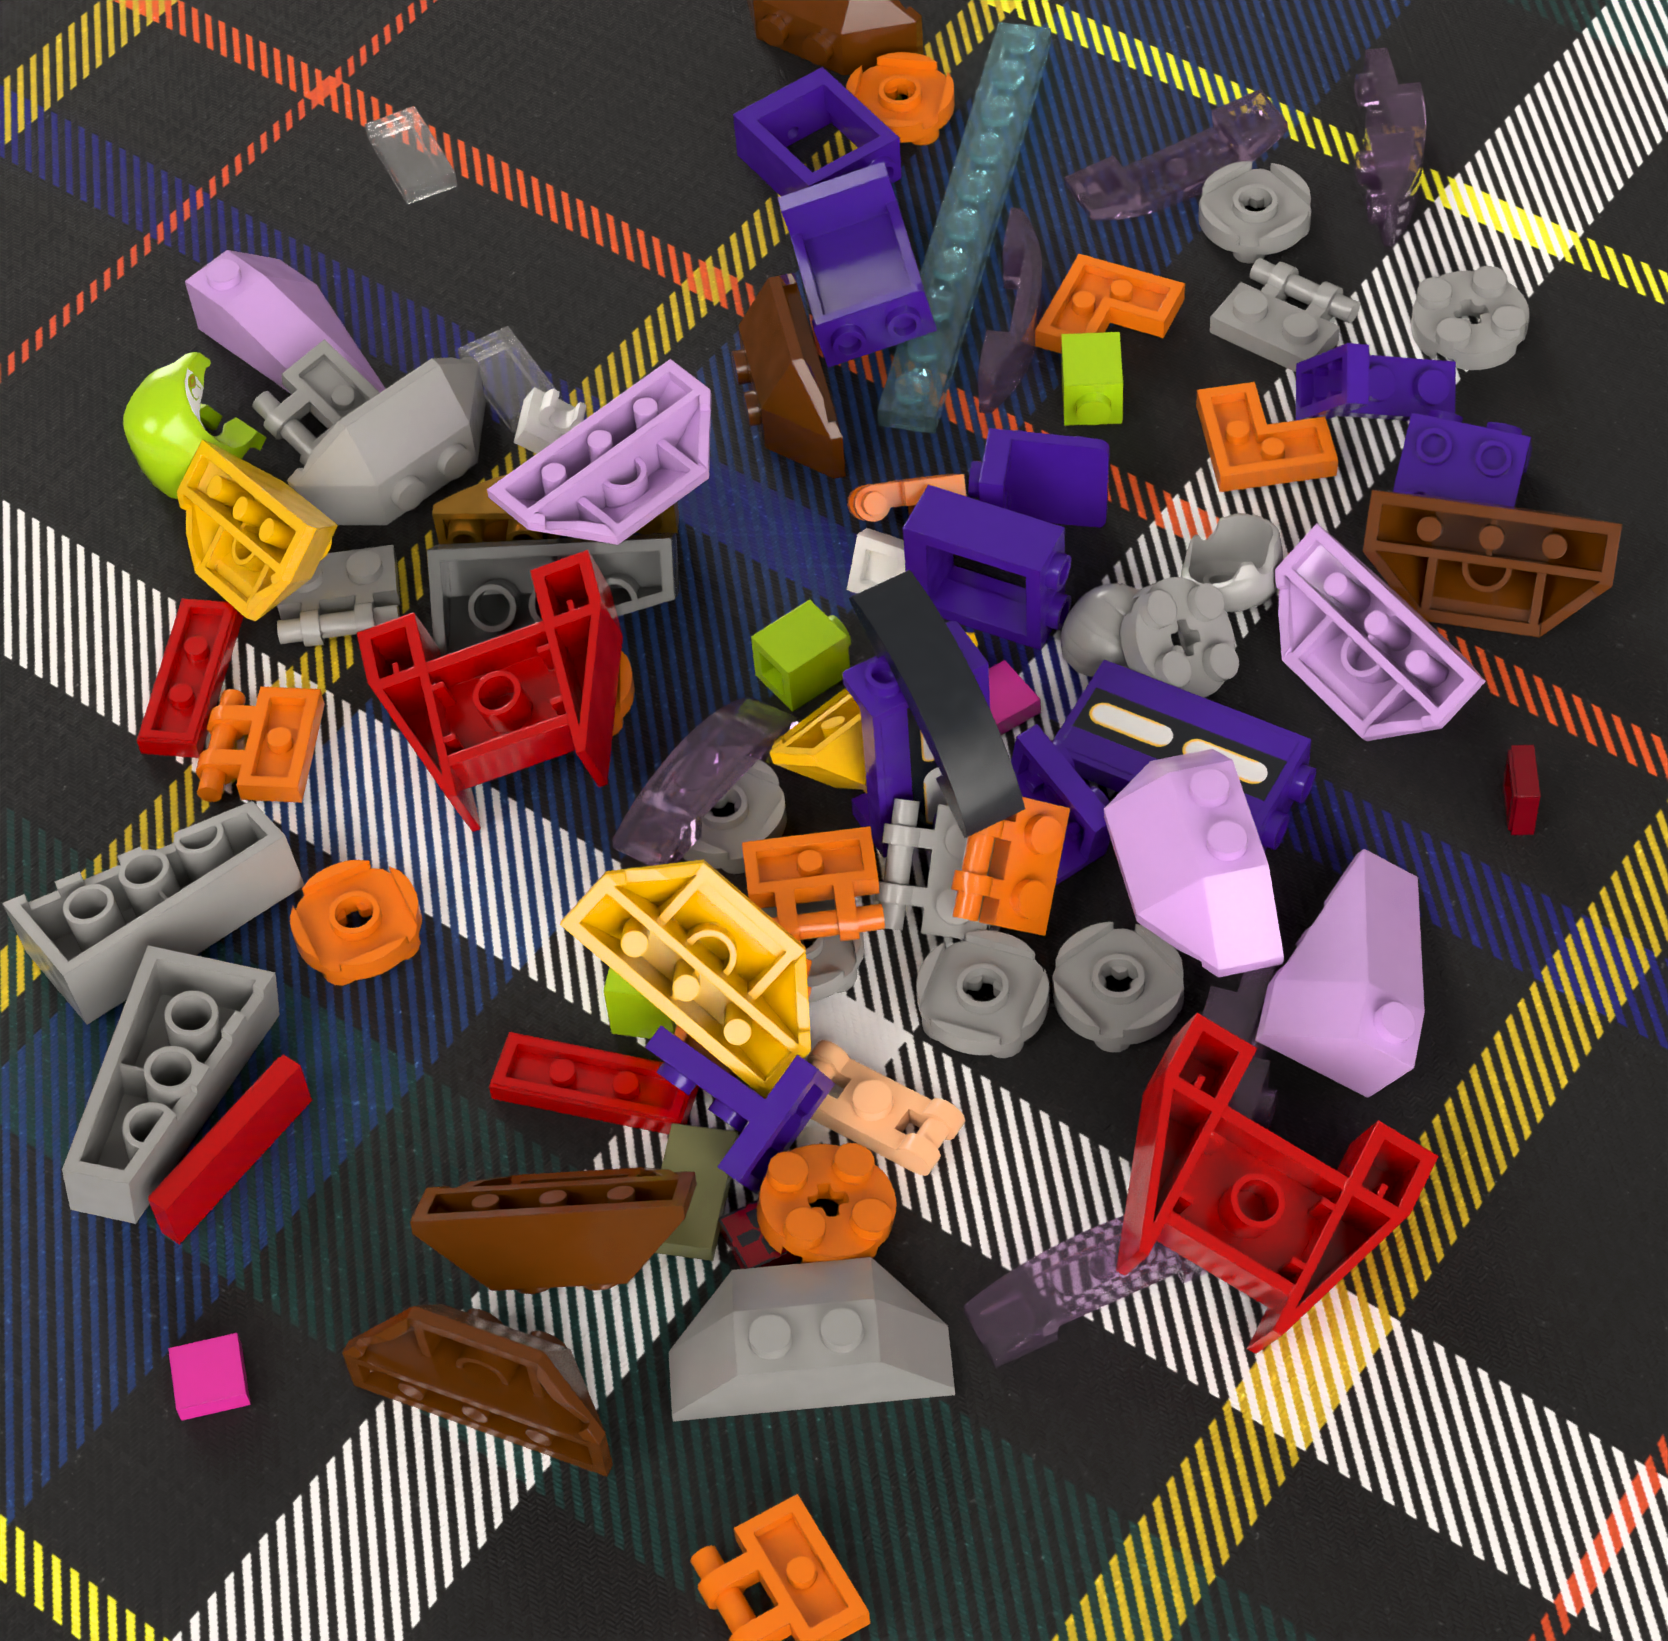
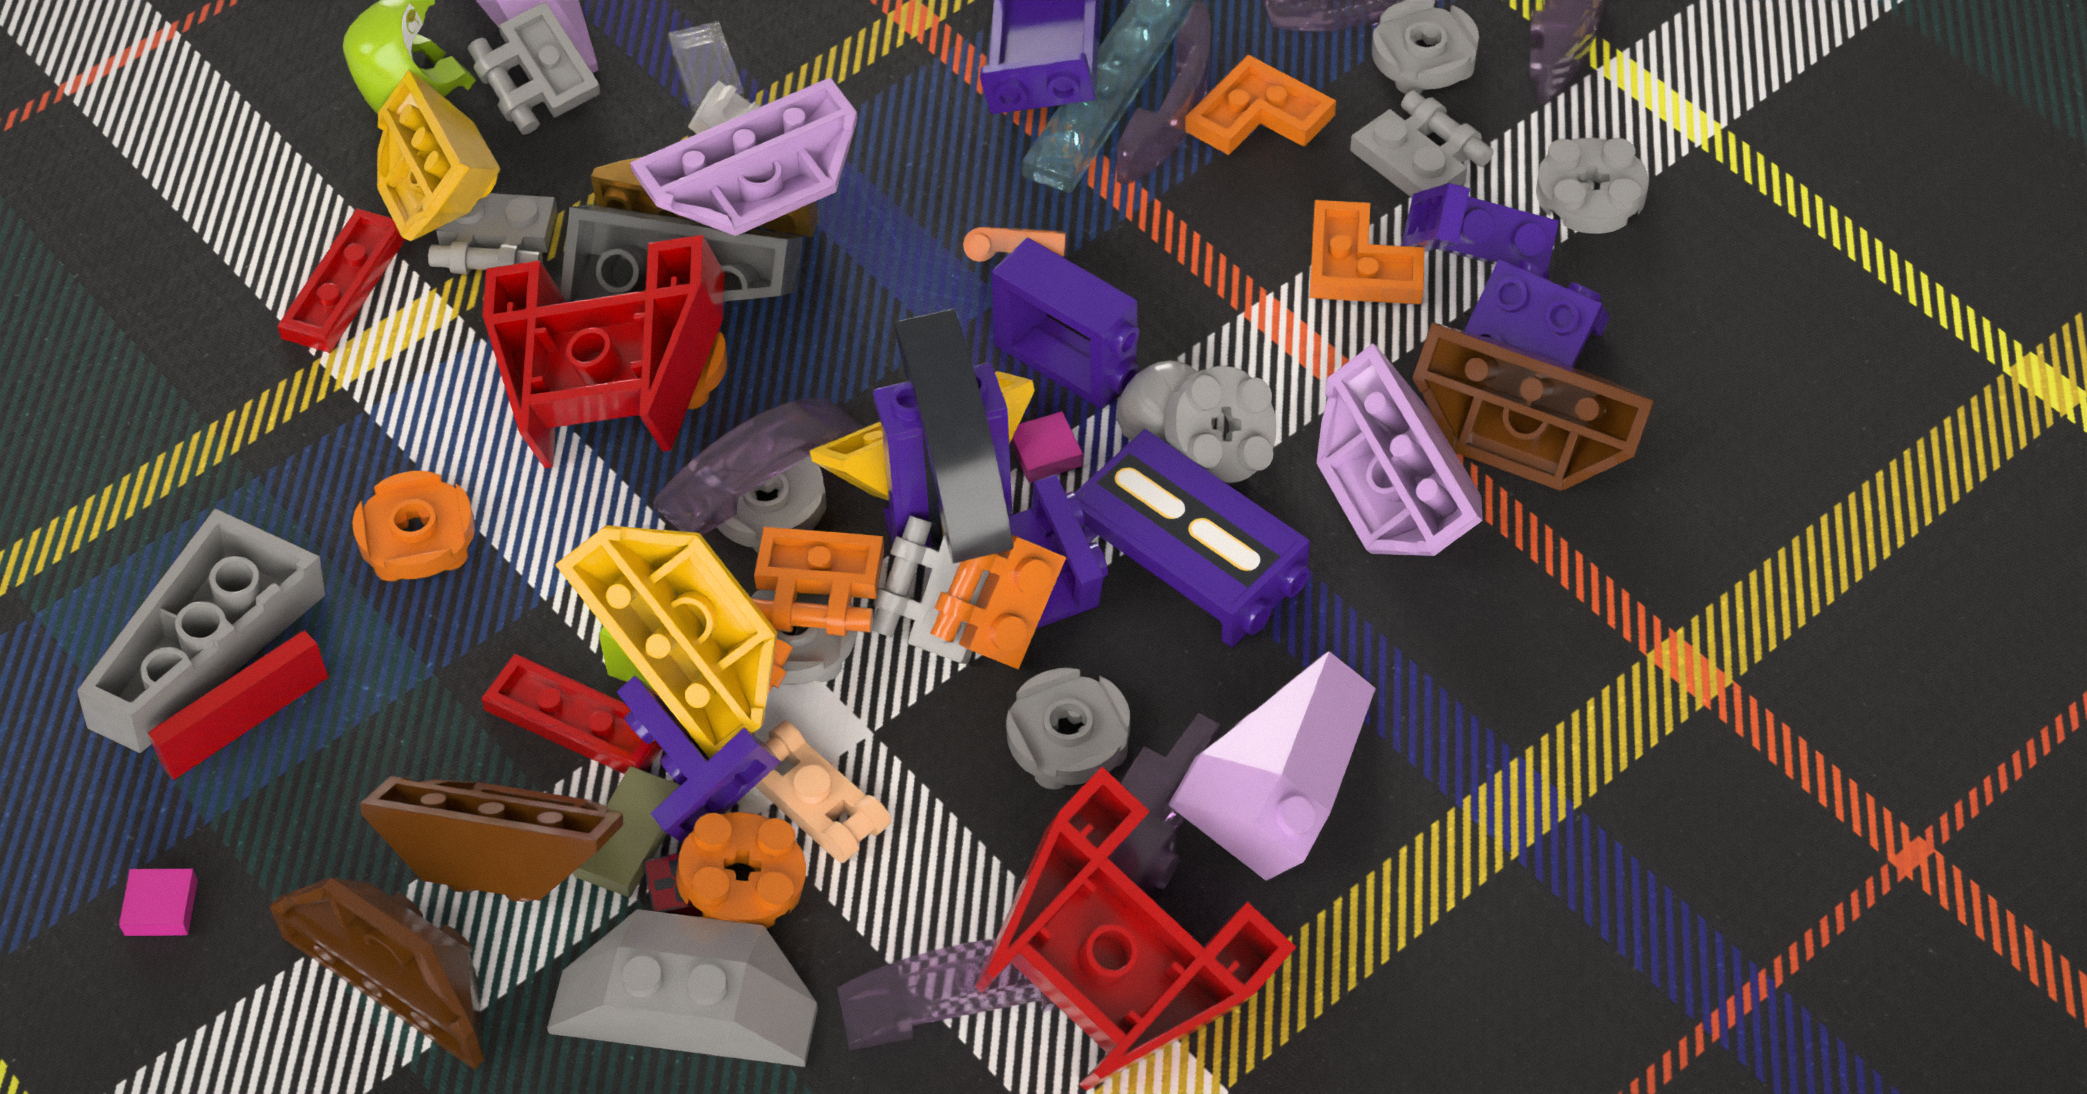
camera: 10 degrees right, 0 degrees up
light grey wedge [2,801,304,1025] -> none
orange plate [196,686,325,803] -> none
light grey wedge [287,357,486,525] -> none
reddish brown wedge [731,273,846,479] -> none
lime brick [751,599,851,712] -> none
white tile [847,528,905,593] -> none
light grey plate [916,930,1049,1058] -> none
dark purple bracket [968,428,1110,528] -> none
lime brick [1061,332,1123,426] -> none
lavender wedge [1104,749,1284,977] -> none
light grey hair [1181,513,1284,612] -> none
dark red tile [1502,745,1541,835] -> none

